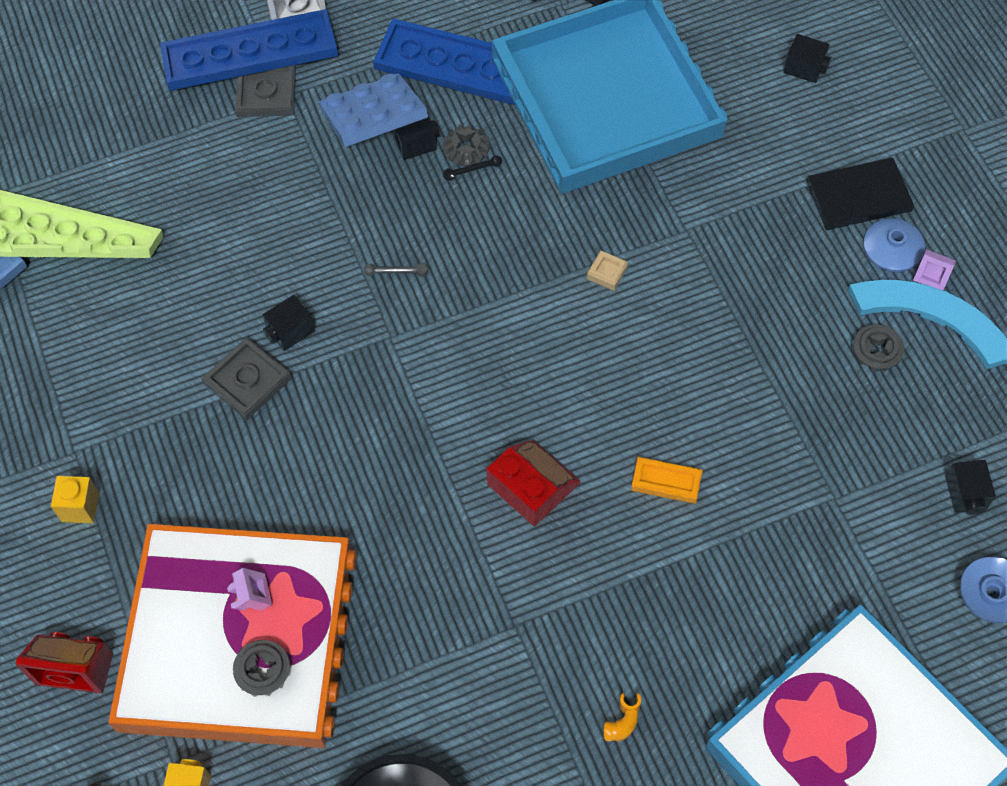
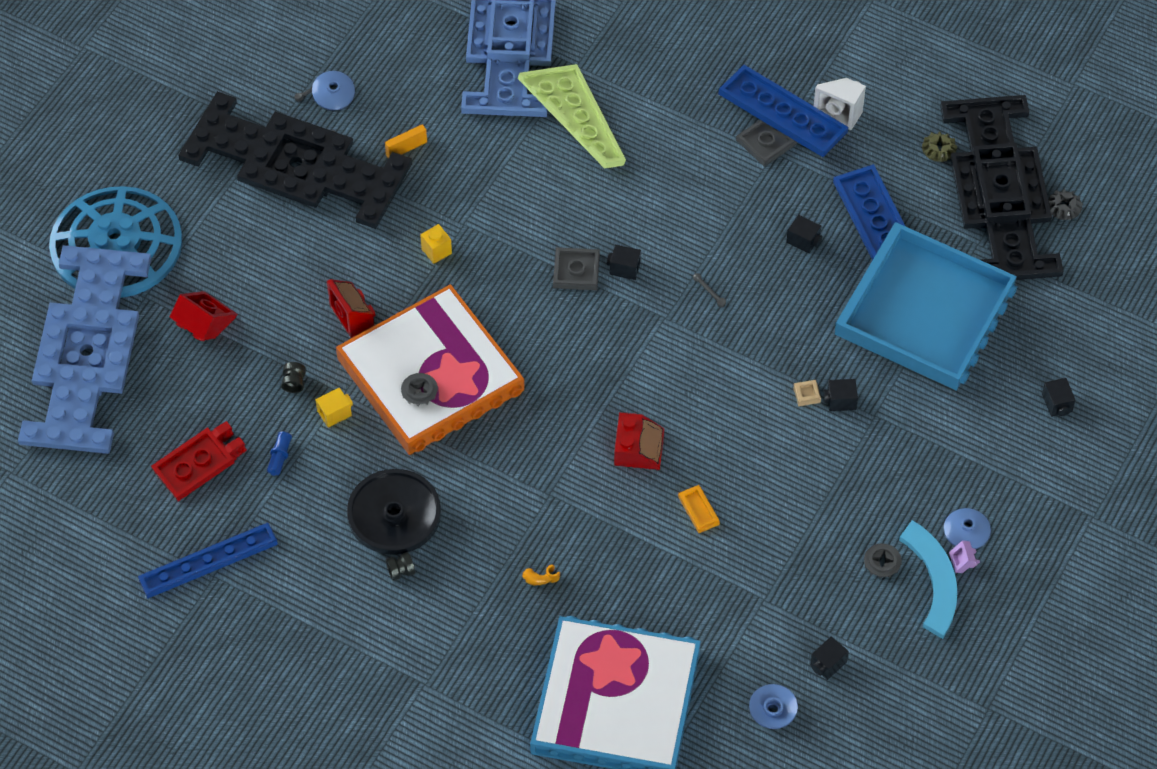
camera: 50 degrees right, 5 degrees down
lavender tile [227,568,272,611] -> none
medium blue plate [318,73,428,147] -> none
black hinge [442,155,502,181] -> none
dark grey gear [443,124,490,166] -> none
black tile [807,158,914,230] -> none
none -> black brick [823,379,858,411]

